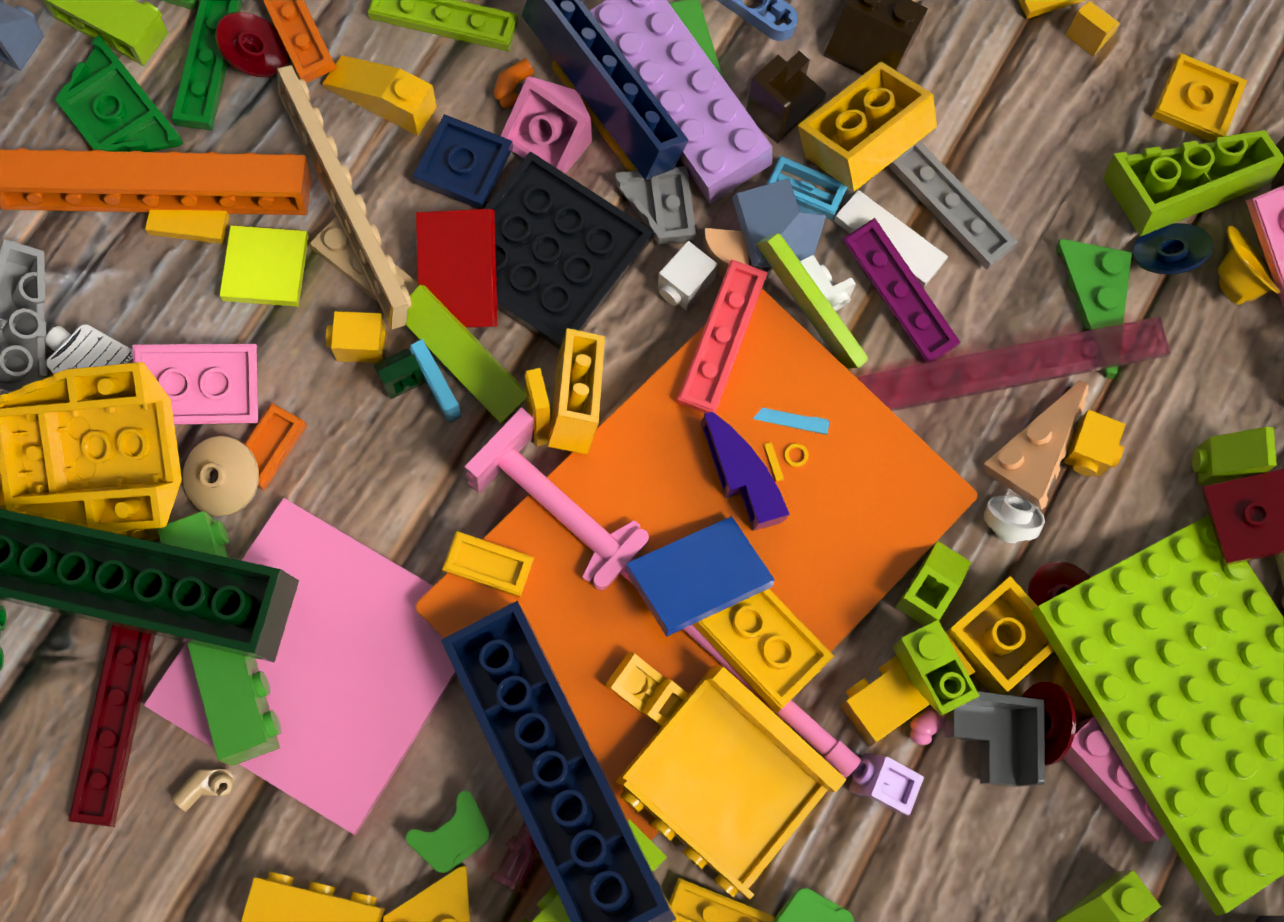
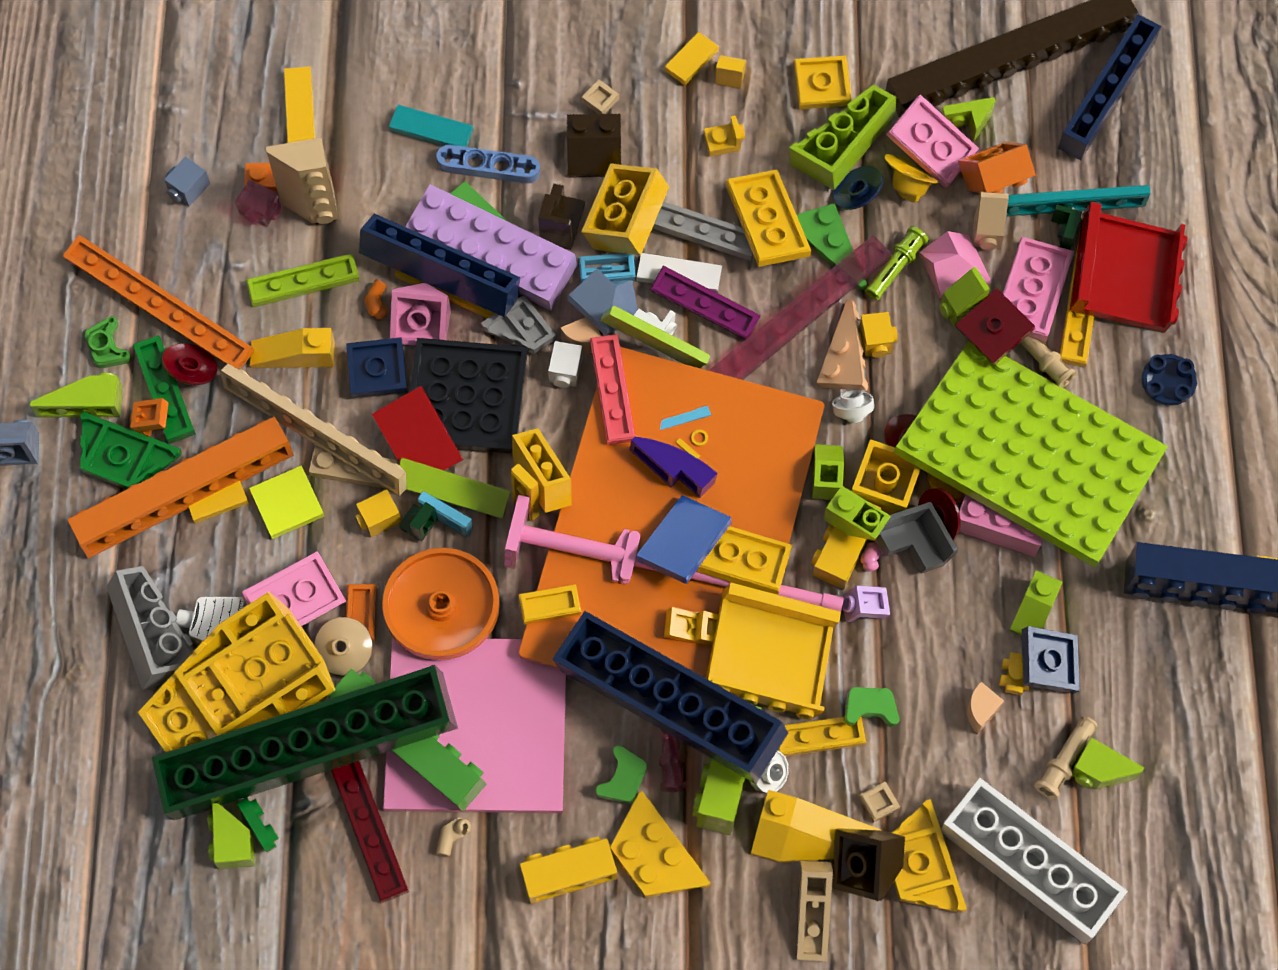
camera: 25 degrees left, 5 degrees down
none -> orange bracket [130,398,168,437]
none -> orange dish [382,548,500,660]
none -> yellow bracket [703,115,745,157]
none -> yellow tile [725,169,811,267]
none -> lime pin [865,226,929,301]
none -> bright pink slope [919,231,991,301]

